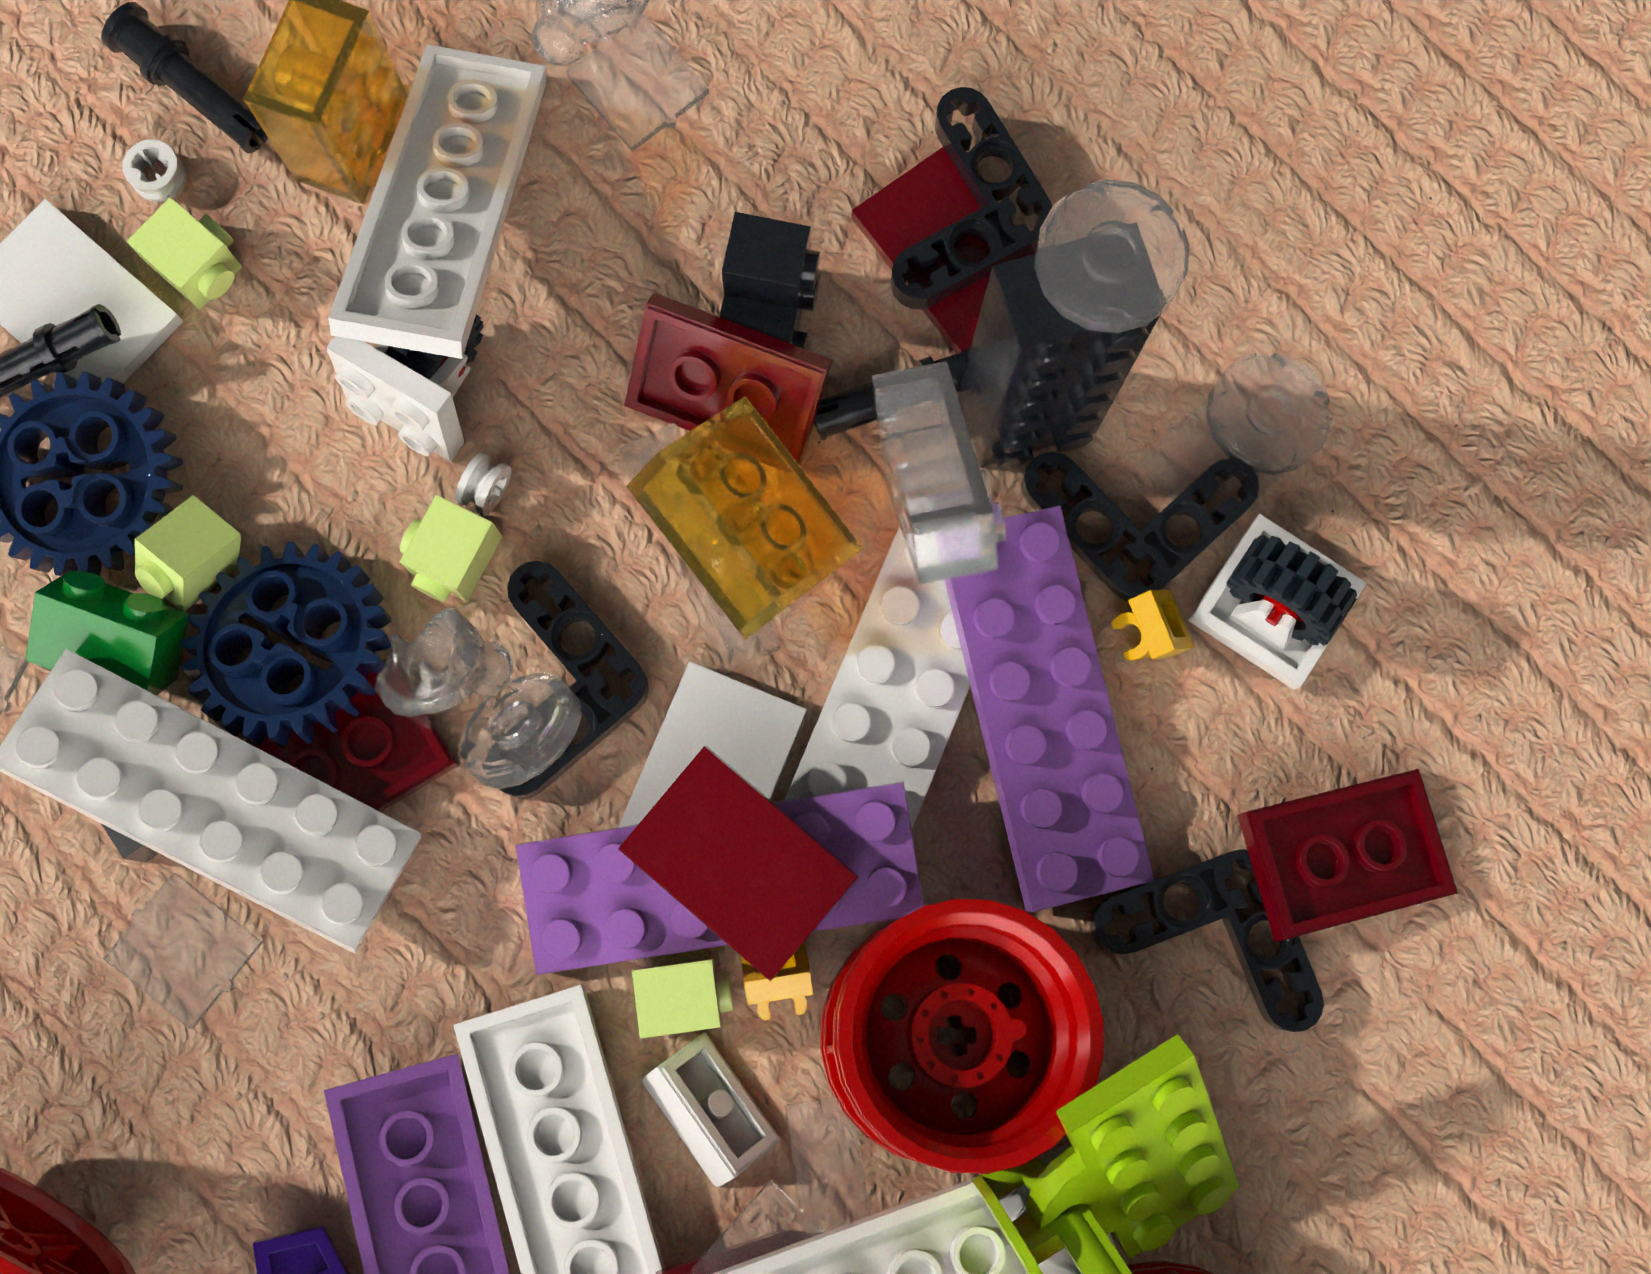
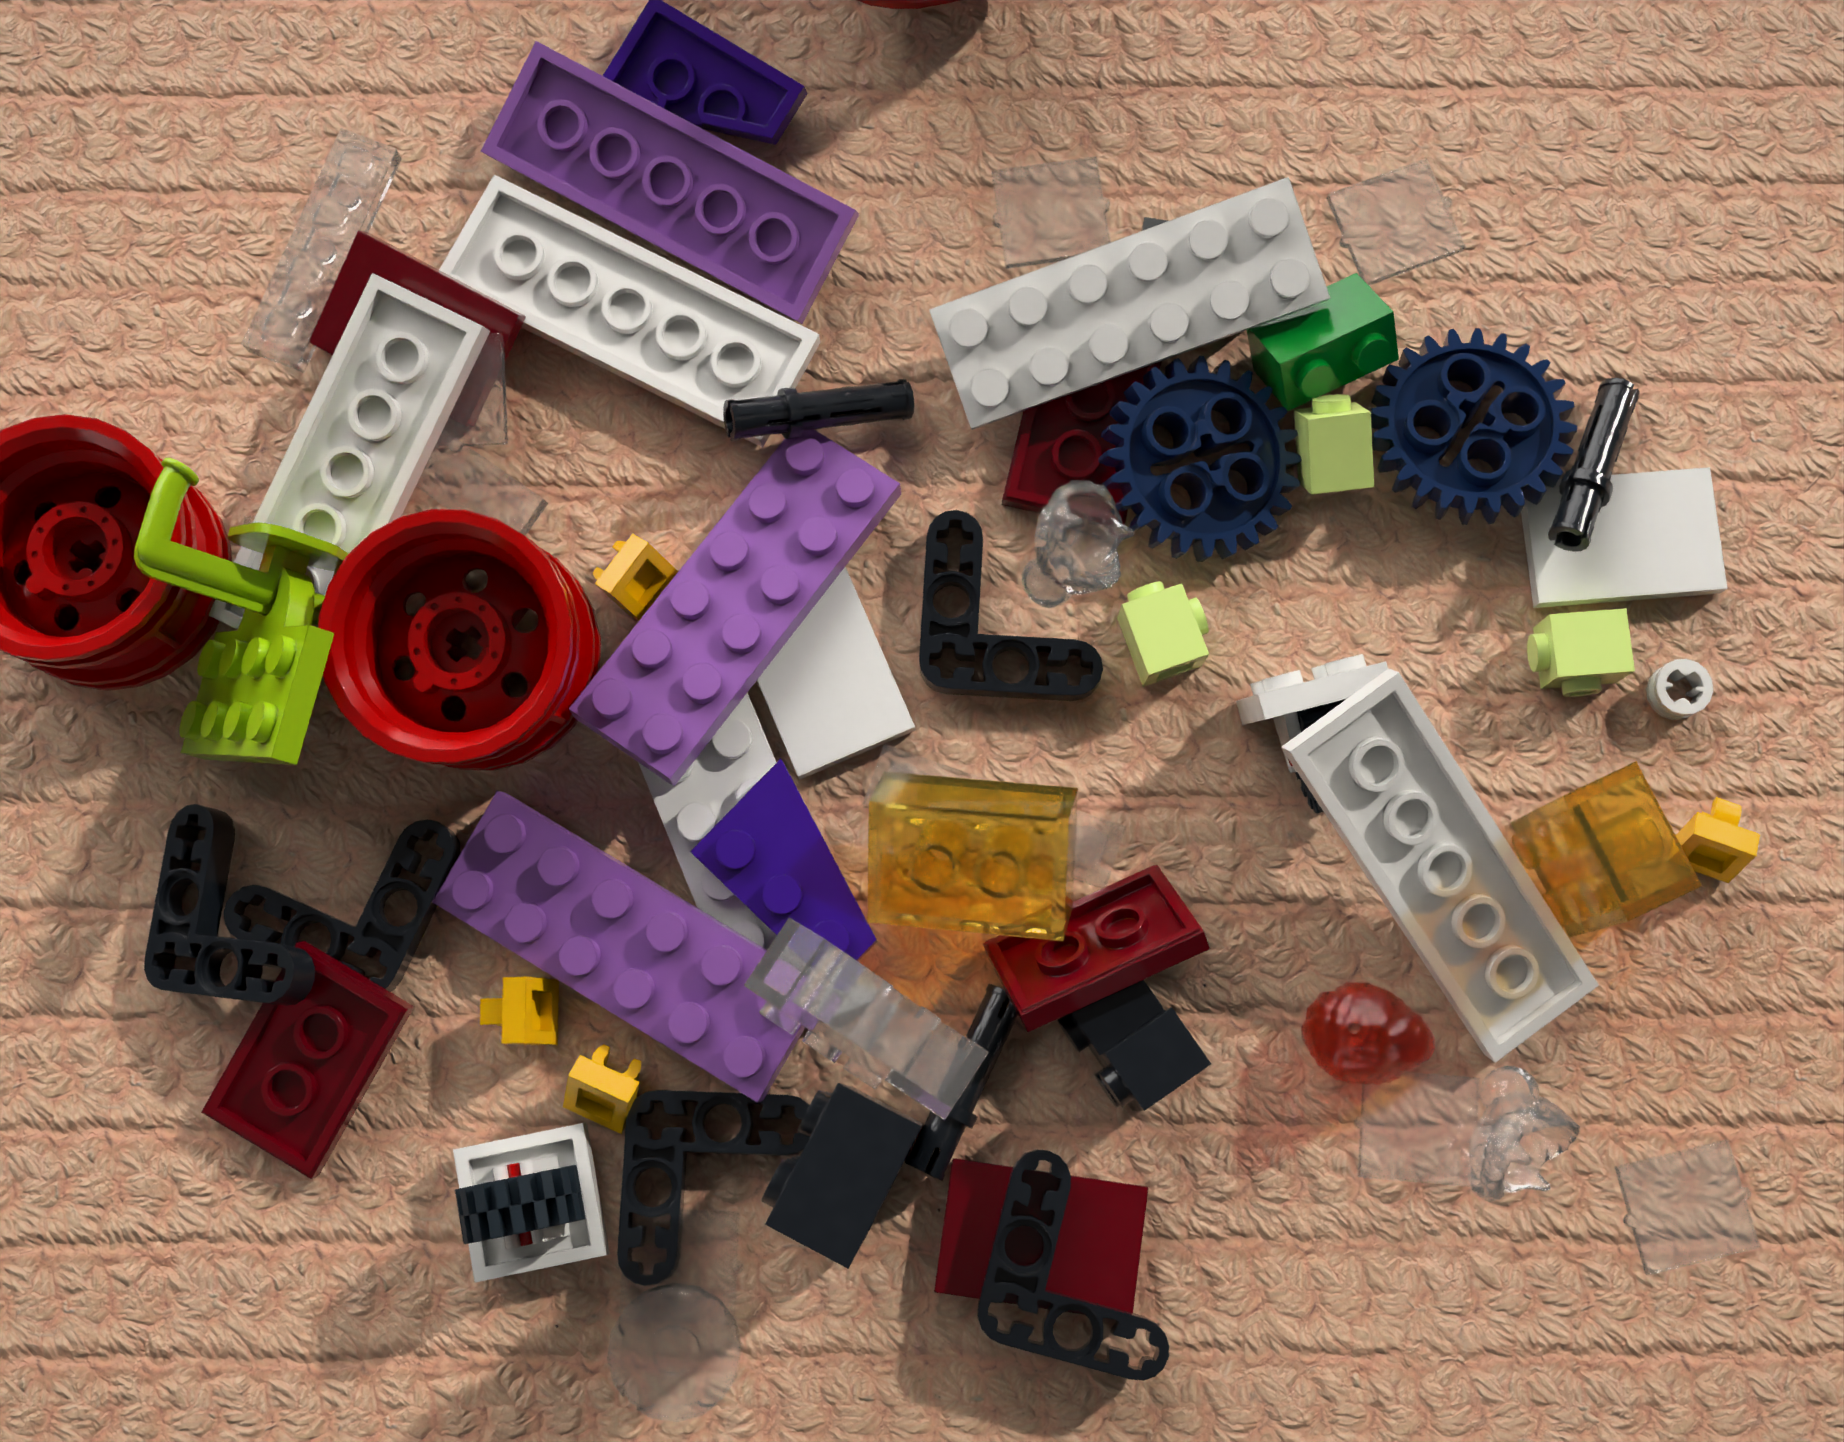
camera: 140 degrees right, 0 degrees up
black pin [101,2,272,153] -> none
white bush [455,452,512,516] -> none
clear tile [459,672,581,789] -> none
dark red tile [618,746,859,981] -> none
yellowish green brick [632,959,733,1039] -> none
white slope [642,1032,781,1187] -> none
clear tile [1034,179,1190,333] -> none
none -> black beam [144,804,315,1006]
none -> yellow tile [480,976,559,1045]
none -> dark purple wing [690,758,877,989]
none -> black pin [723,379,914,441]
none -> clear red piece [1301,981,1436,1085]
none -> yellow tile [1667,797,1760,883]

